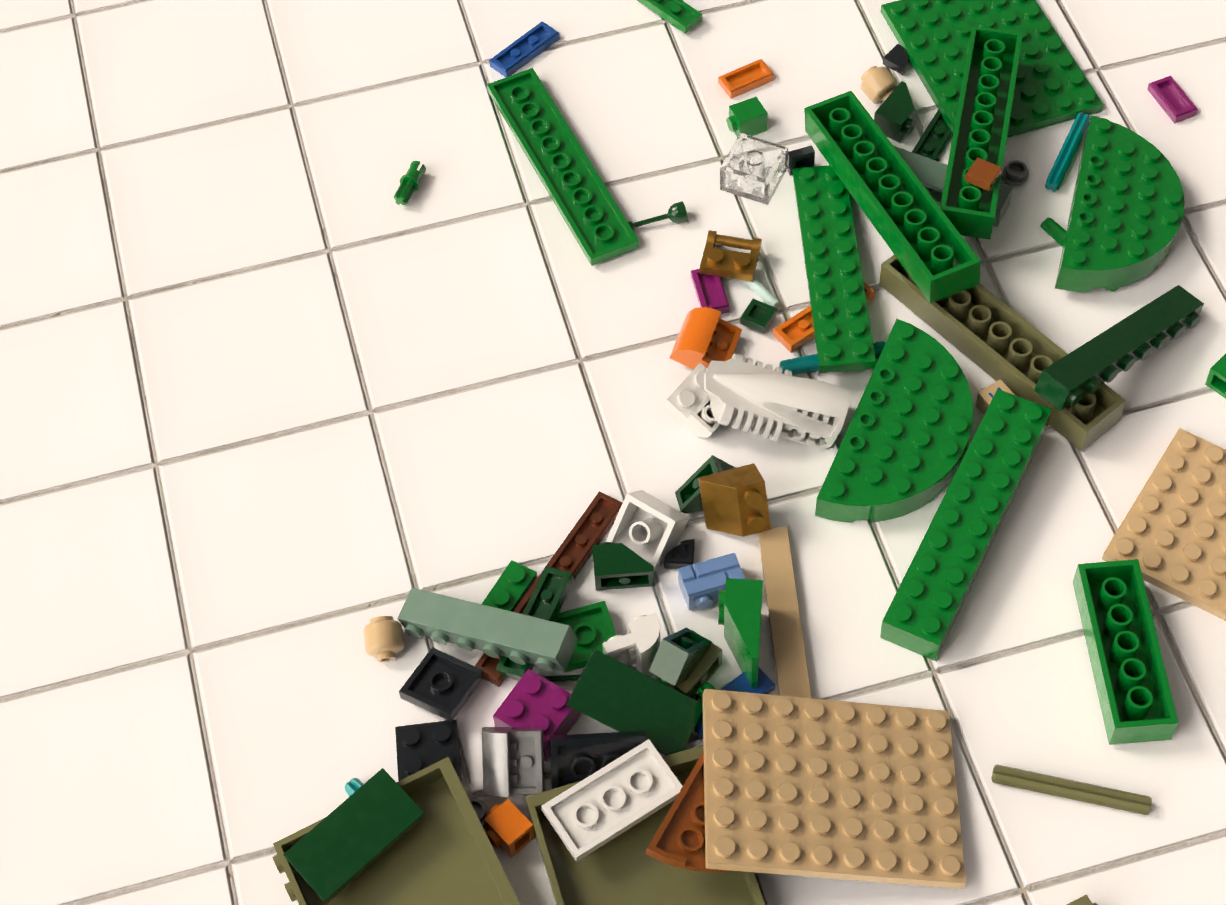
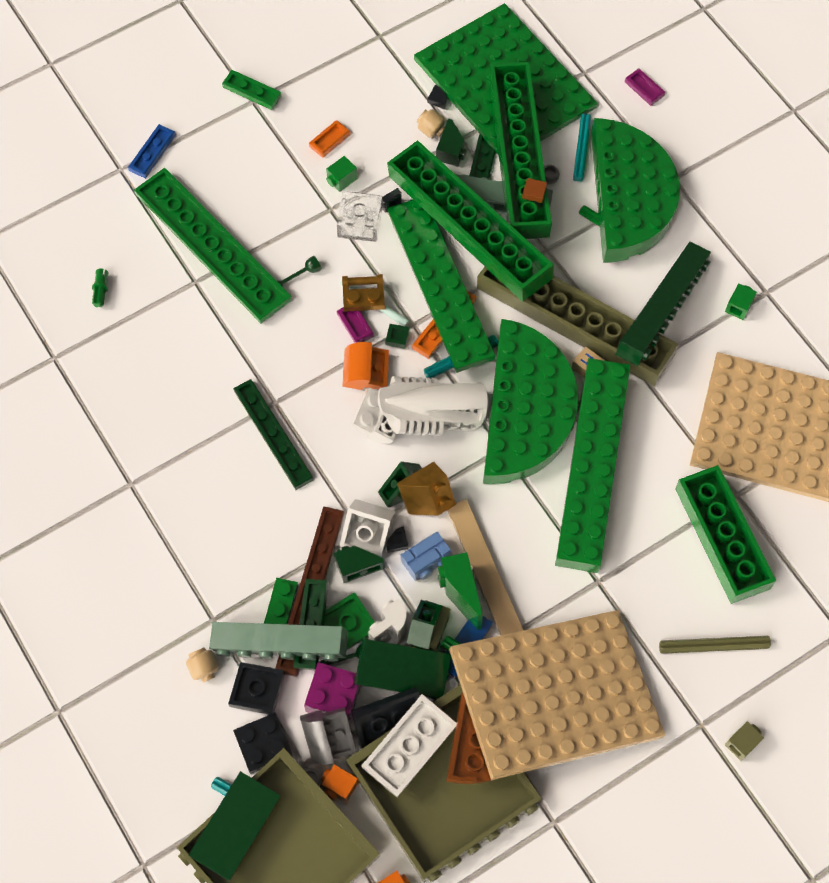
camera: 20 degrees left, 10 degrees up
none -> dark green tile [233,379,314,491]

